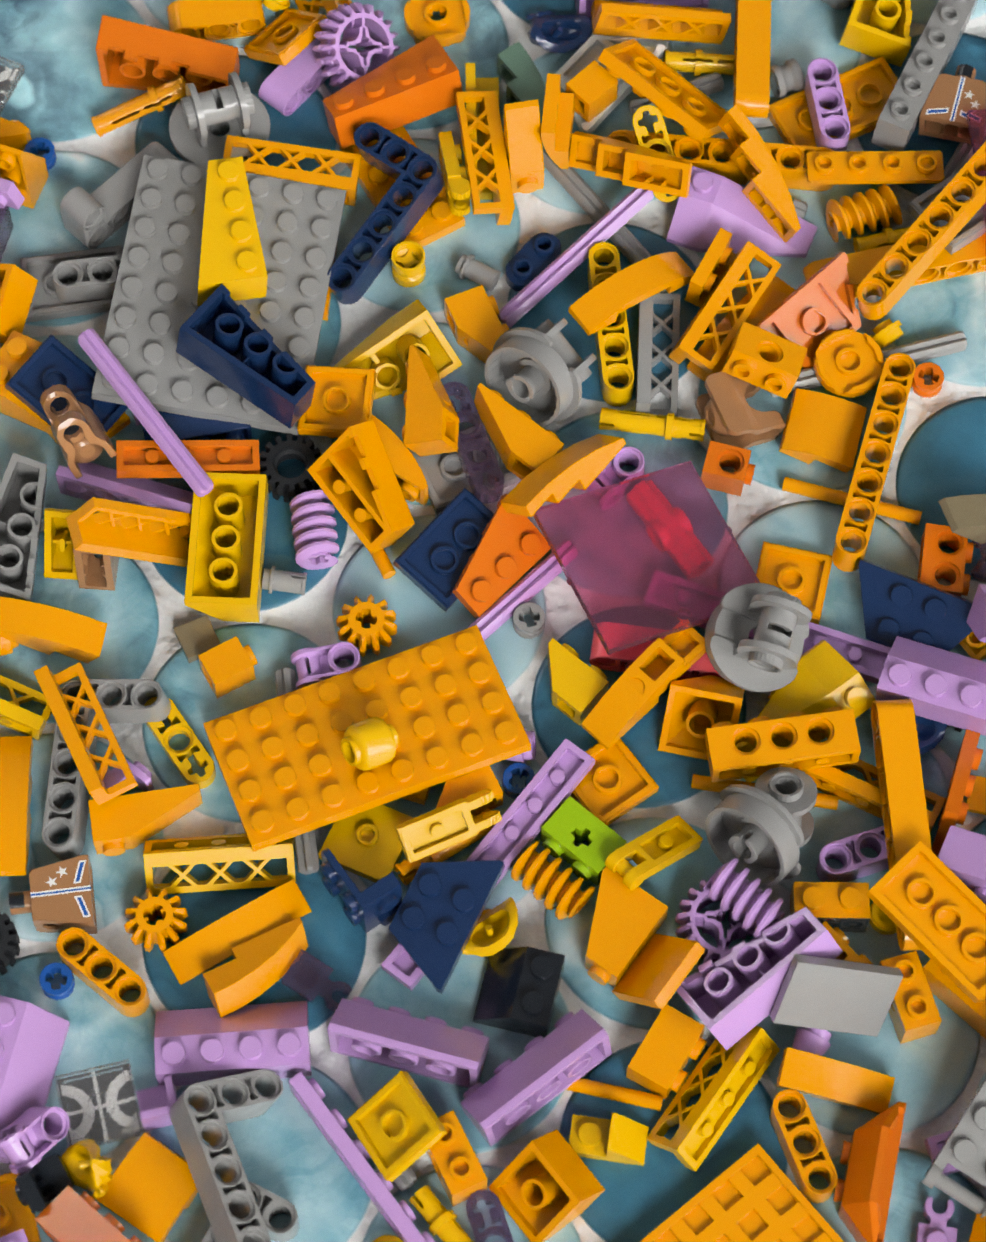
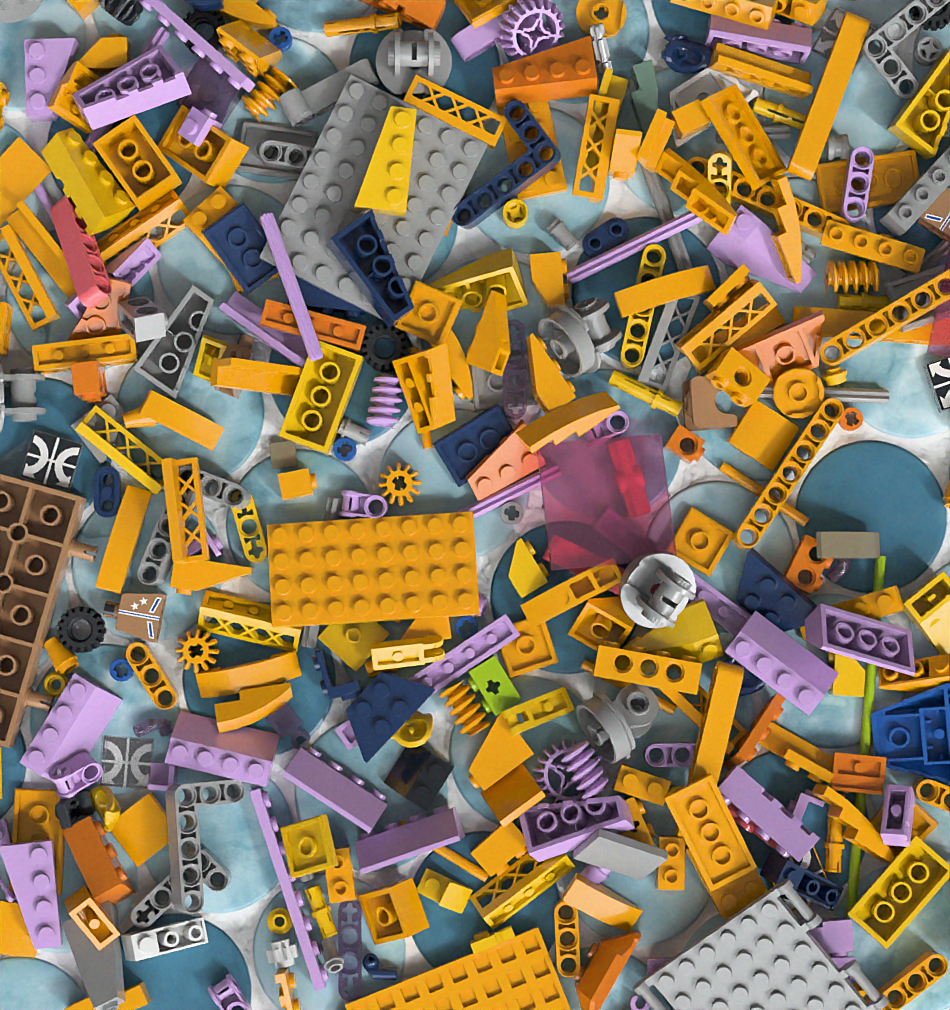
camera: 15 degrees right, 20 degrees up
medium nougat piece [40,384,117,479] -> none
yellow head [341,717,399,771] -> none
yellow hinge [438,131,471,217] -> none
none -> clear purple arm [133,718,173,737]
none -> light orange piece [241,67,297,123]
none -> blue bush [333,438,357,462]
none -> yellow plate [470,925,515,954]
none -> light grey axle [589,23,613,74]

